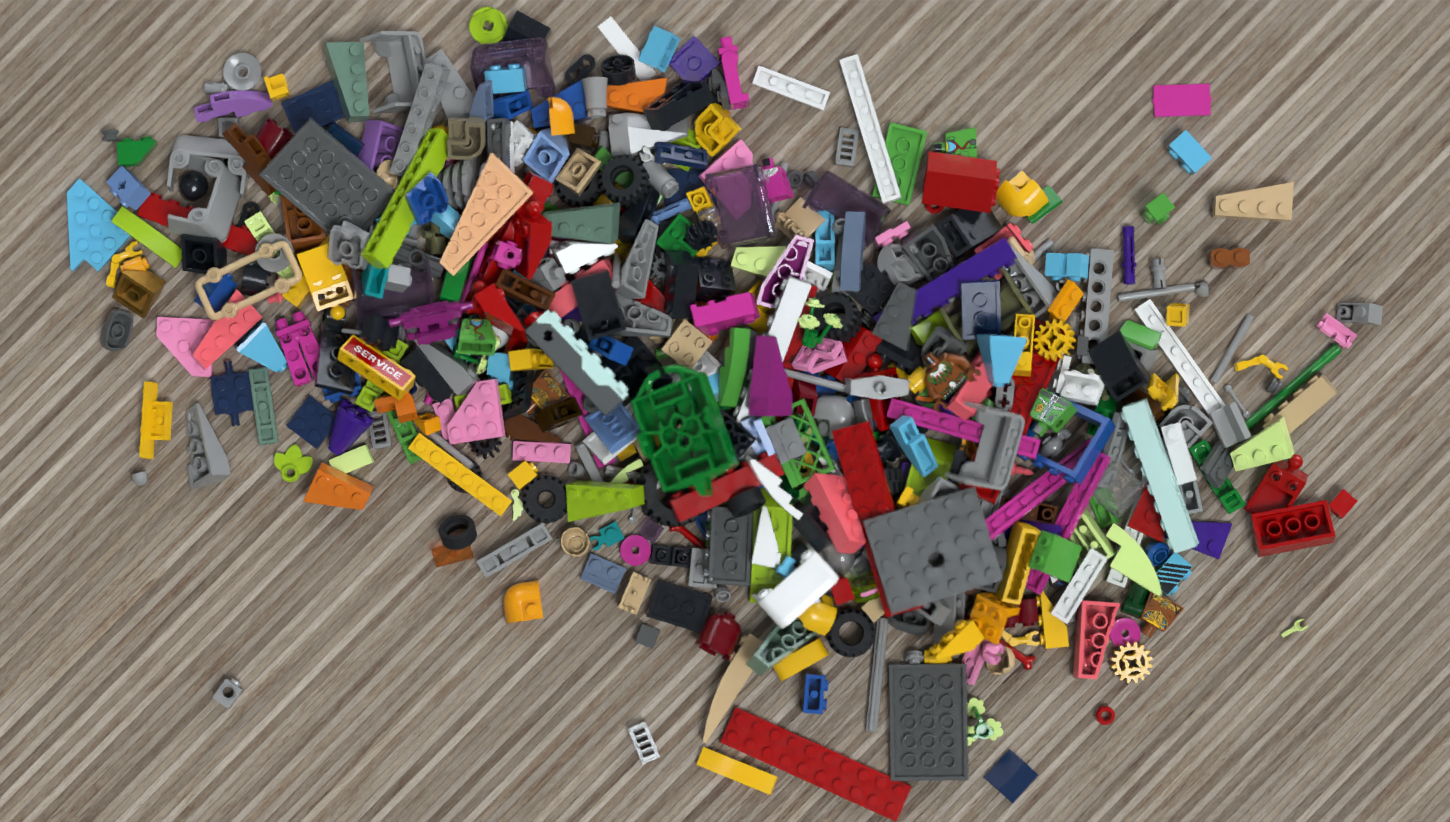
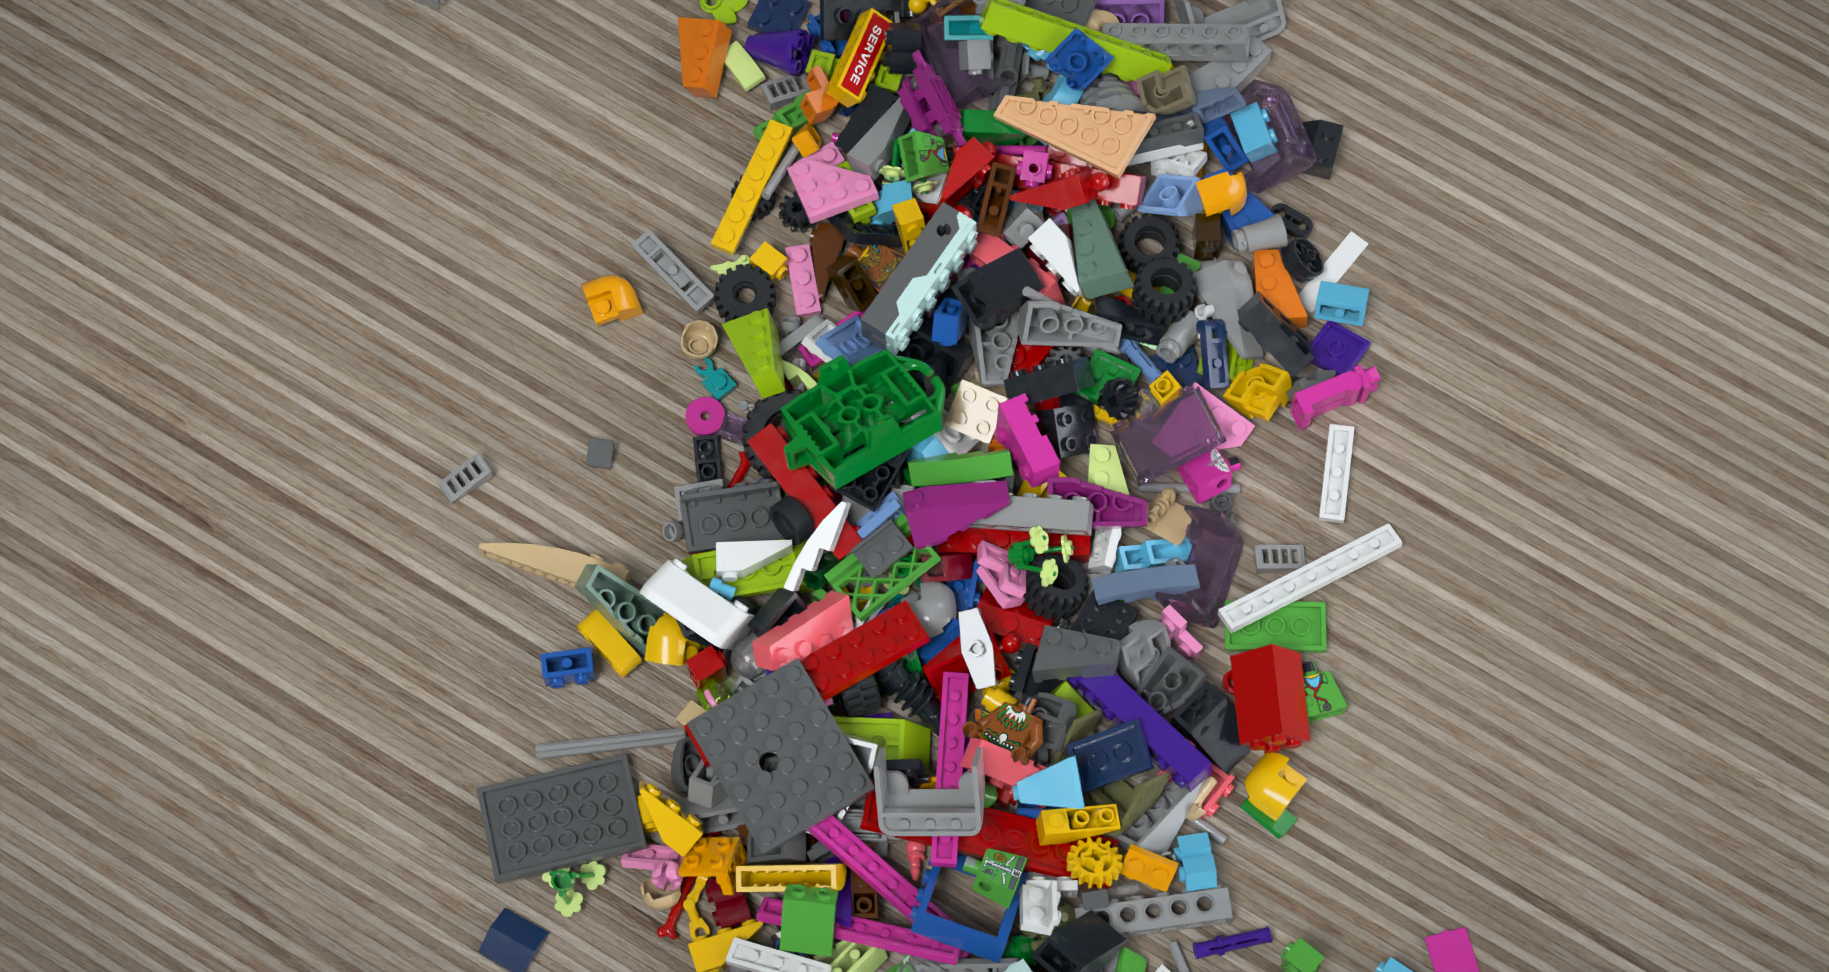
camera: 80 degrees right, 15 degrees down
clear orange slope [431,545,474,568] -> none
black tyre [438,515,477,550] -> none
lime plate [469,7,508,46] -> none
tan slope [555,148,602,197] -> none
sand blue plate [580,553,626,594] -> none
tan hinge [618,572,651,615] -> none
black plate [647,580,713,633] -> none
dark red cylinder [695,612,741,661] -> none
yellow slope [696,747,778,795] -> none
red plate [720,707,912,822] -> none
light grey bar [784,368,846,392] -> none
black tyre [827,609,875,657] -> none
dark grey hinge [852,398,874,430] -> none
medium azure slope [889,415,939,477] -> none
yellow bracket [895,486,920,509] -> none
light grey plate [905,651,924,664] -> none
light grey beam [995,378,1015,412] -> none
light grey piece [1037,428,1072,459] -> none

